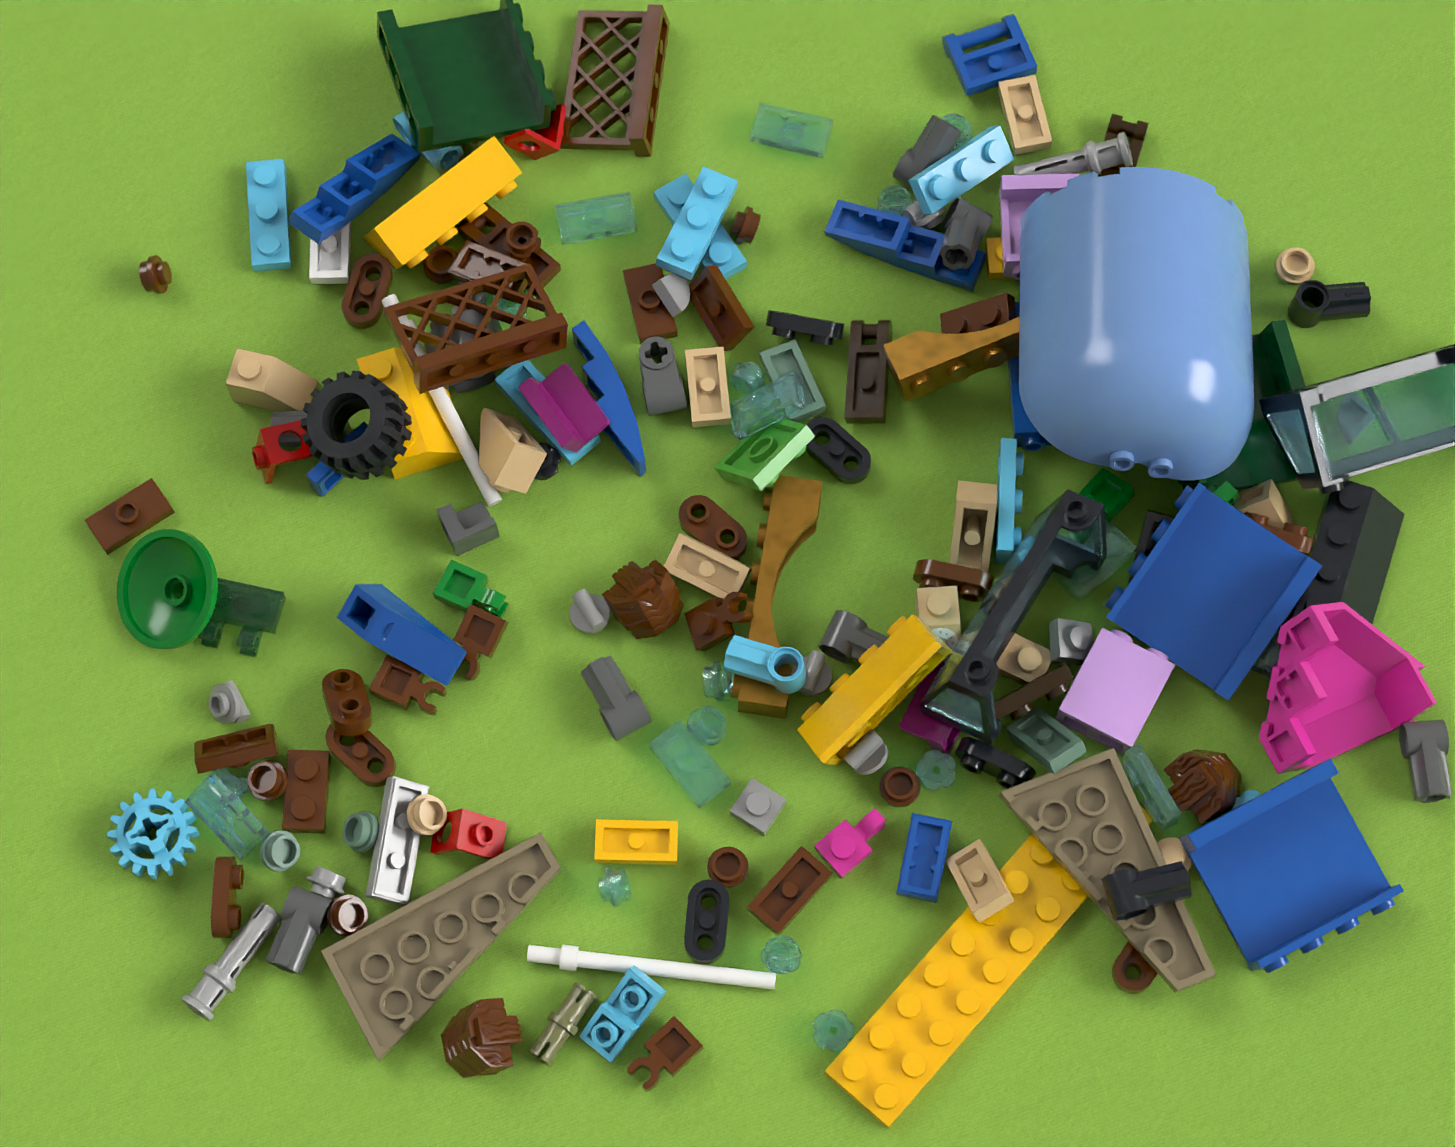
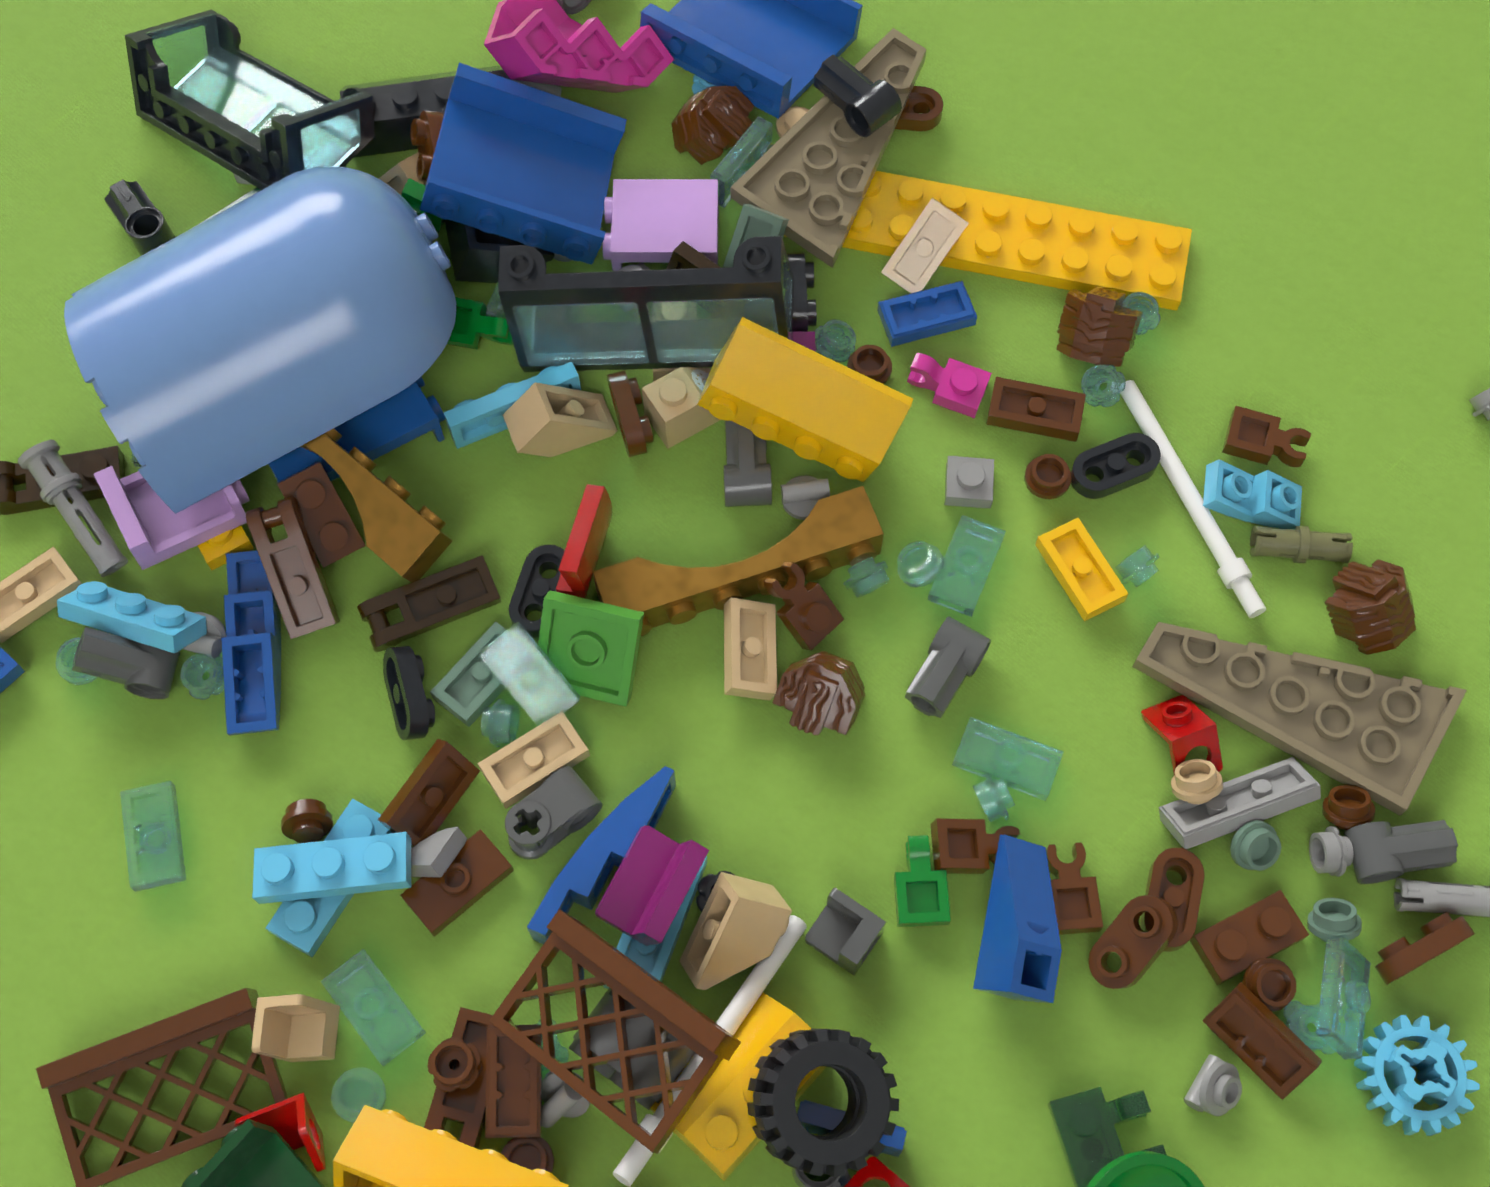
camera: 120 degrees left, 5 degrees down
light grey plate [570,589,610,634] -> none
reddish brown plate [679,495,747,560] -> none
medium azure piece [723,635,807,694] -> none
dark grey piece [939,196,993,270] -> none
tan plate [1275,247,1315,285] -> none
none -> reddish brown plate [246,496,340,639]
none -> tan panel [251,994,340,1062]
none -> clear light blue plate [331,1067,386,1123]
none -> red slope [556,484,612,599]
none -> clear light blue plate [952,717,1064,801]
none -> clear light blue plate [973,774,1015,822]
none -> reddish brown hair [1056,286,1143,367]

